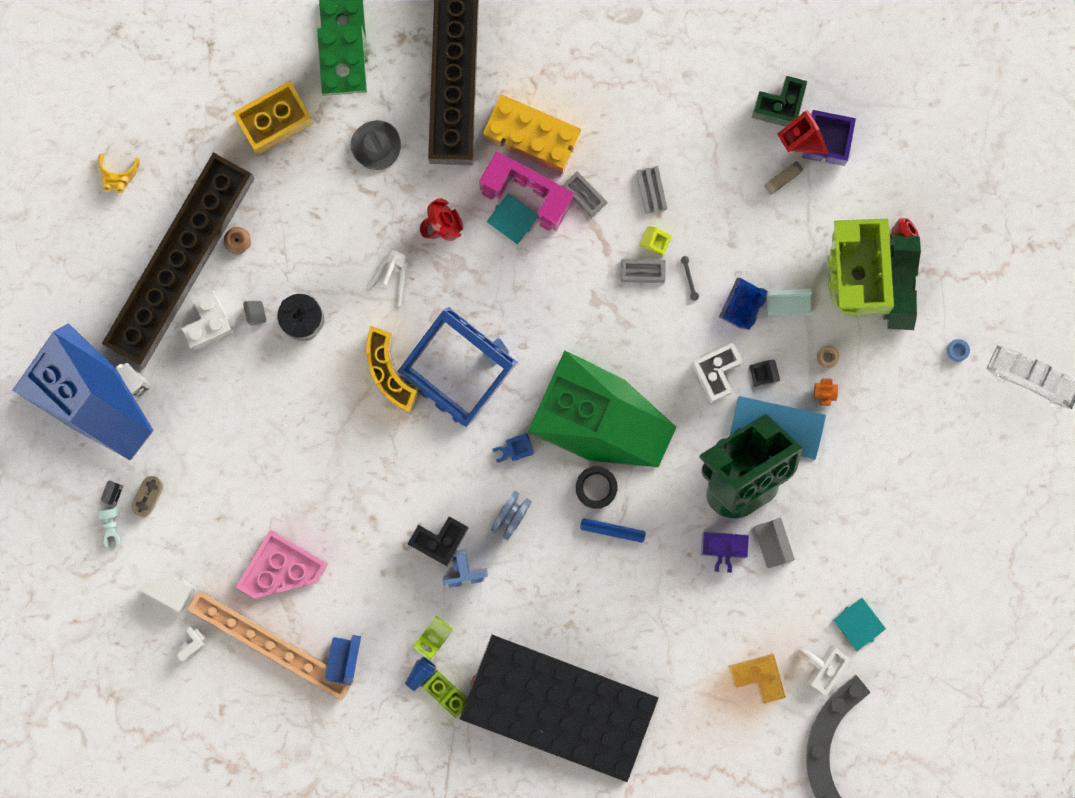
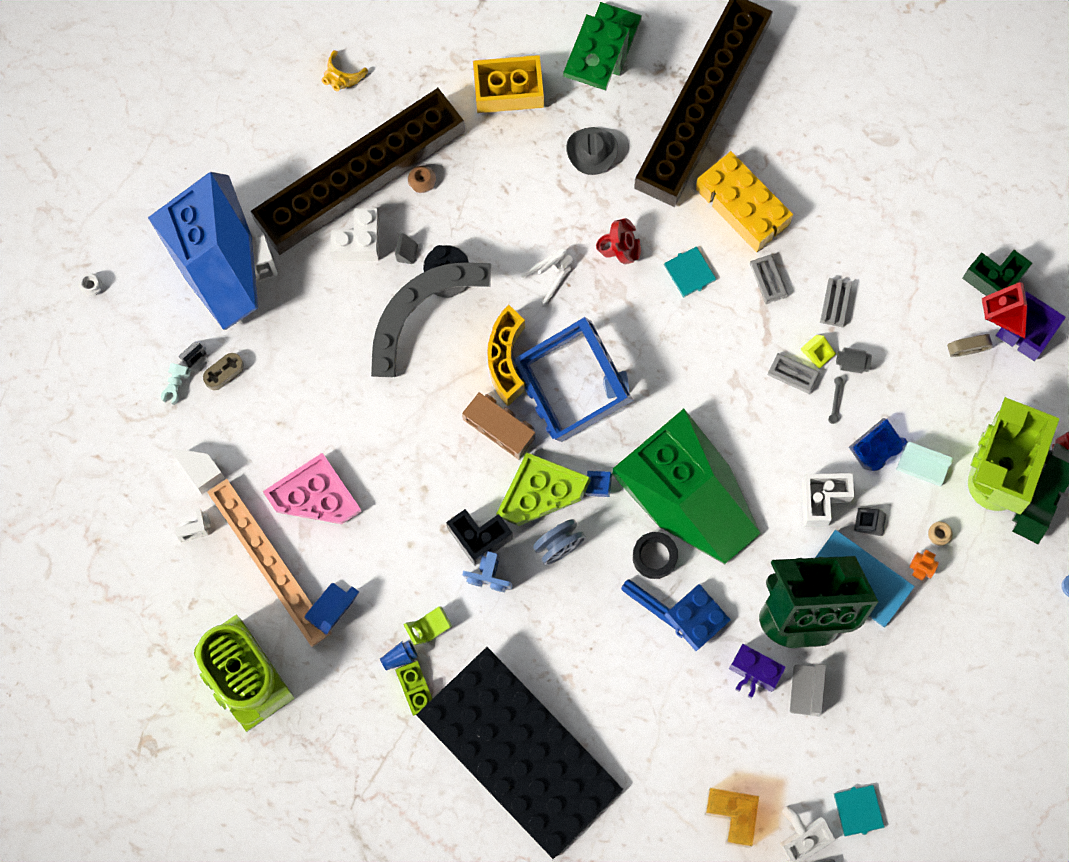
camera: 25 degrees right, 10 degrees down
dark pink plate [479,151,574,231] -> none
none -> lime brick [194,614,295,732]
none -> dark grey plate [371,263,491,377]
none -> medium nougat brick [462,392,535,460]
none -> lime plate [496,452,591,526]
none -> blue plate [664,584,731,651]
none -> dark grey brick [836,347,872,374]

